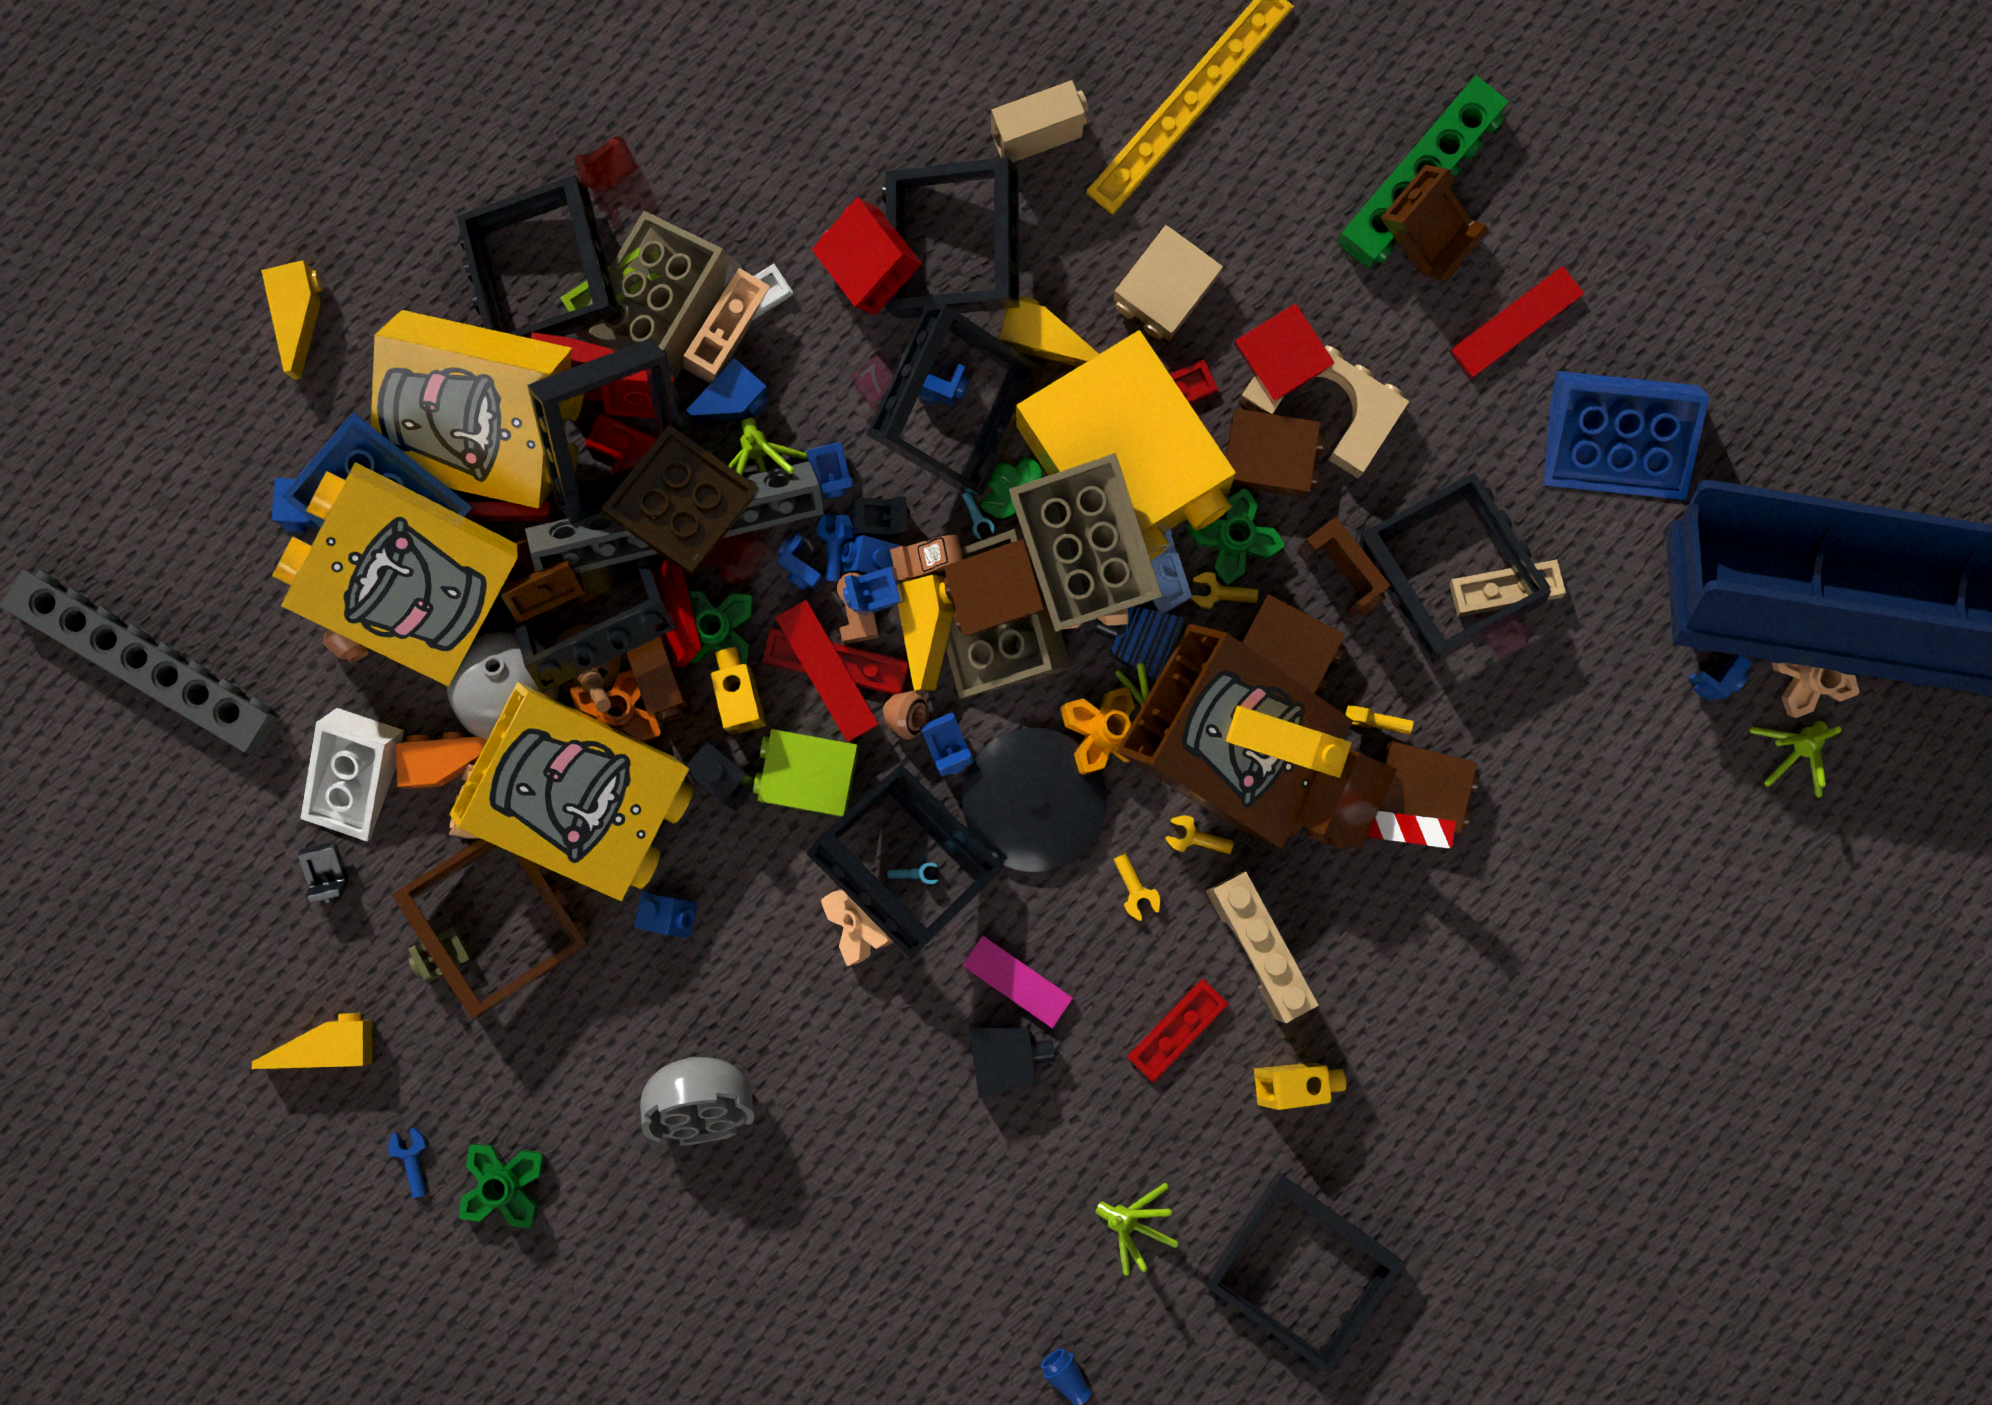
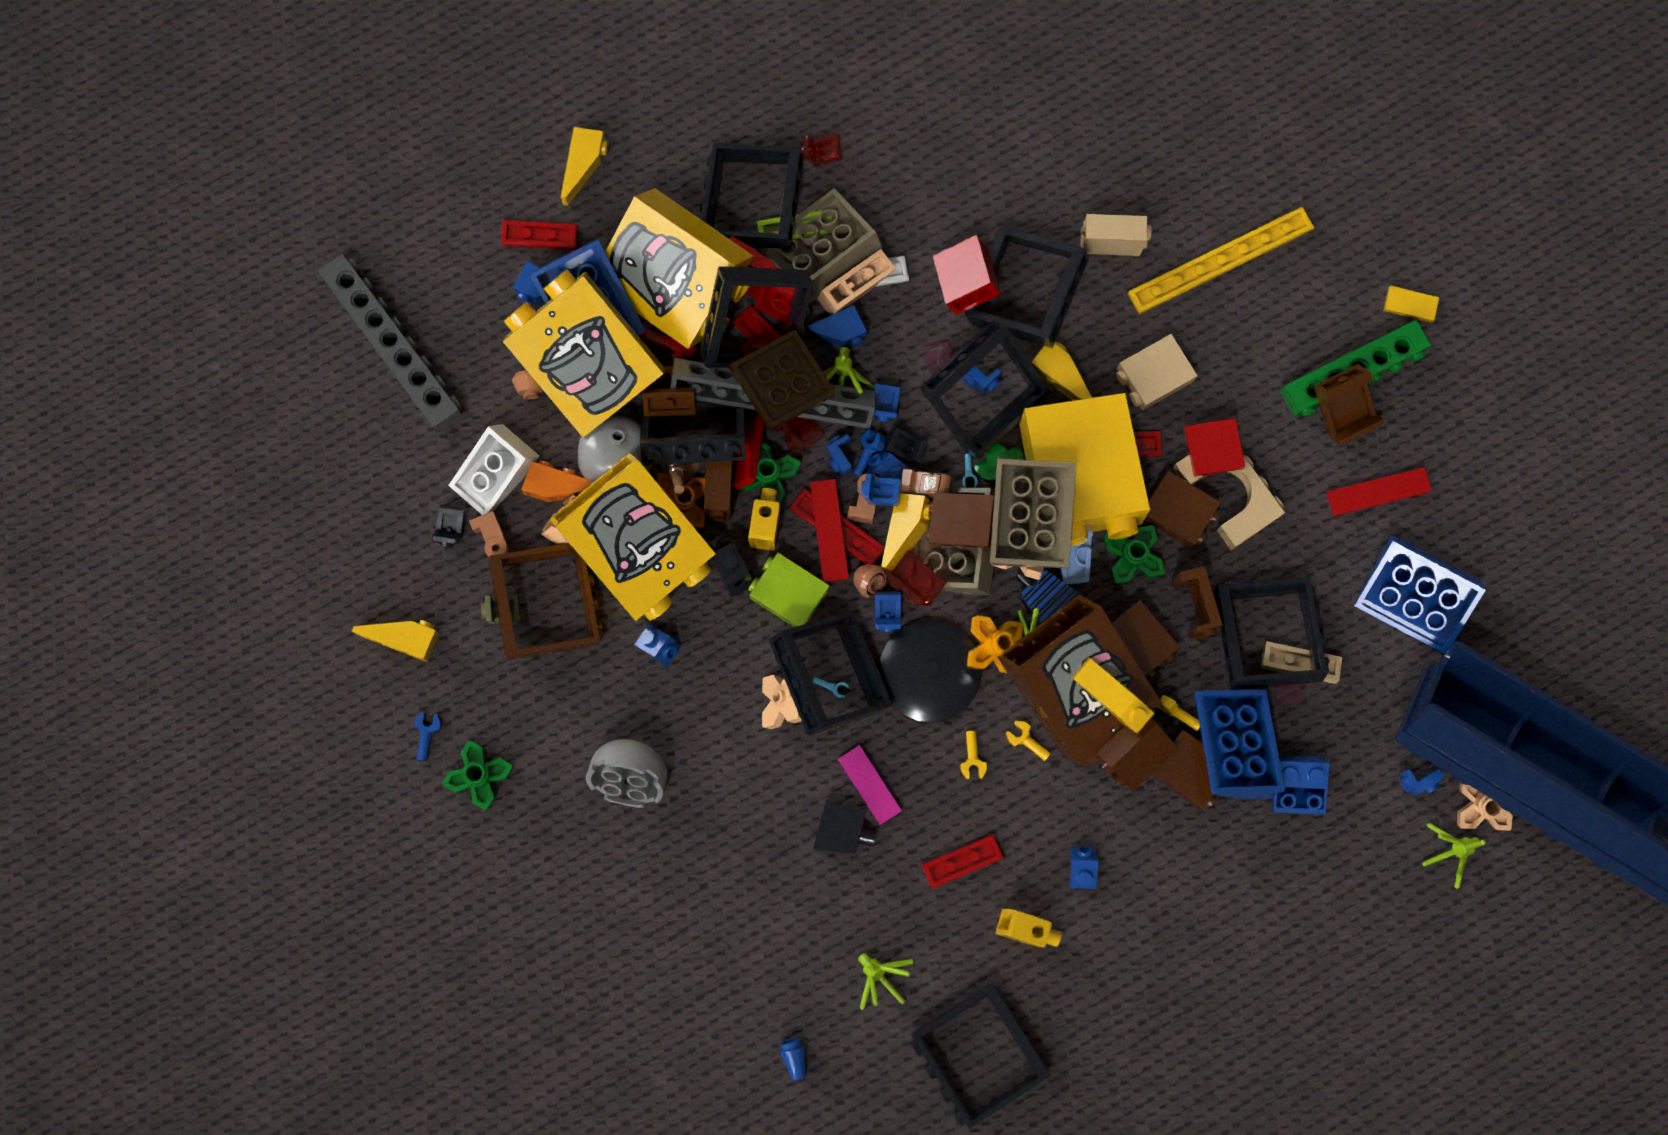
camera: 20 degrees right, 5 degrees down
yellow bar [1190,572,1258,609] -> none
tan arch [1205,872,1319,1023] -> none
sticker [1367,811,1456,849] -> none
none -> nougat leg [469,511,509,557]
none -> red tile [501,220,578,250]
none -> clear red bracket [884,550,947,607]
none -> blue bracket [1070,846,1098,889]
none -> blue slope [1194,689,1285,799]
none -> blue slope [1271,754,1330,815]
none -> yellow tile [1384,286,1439,323]

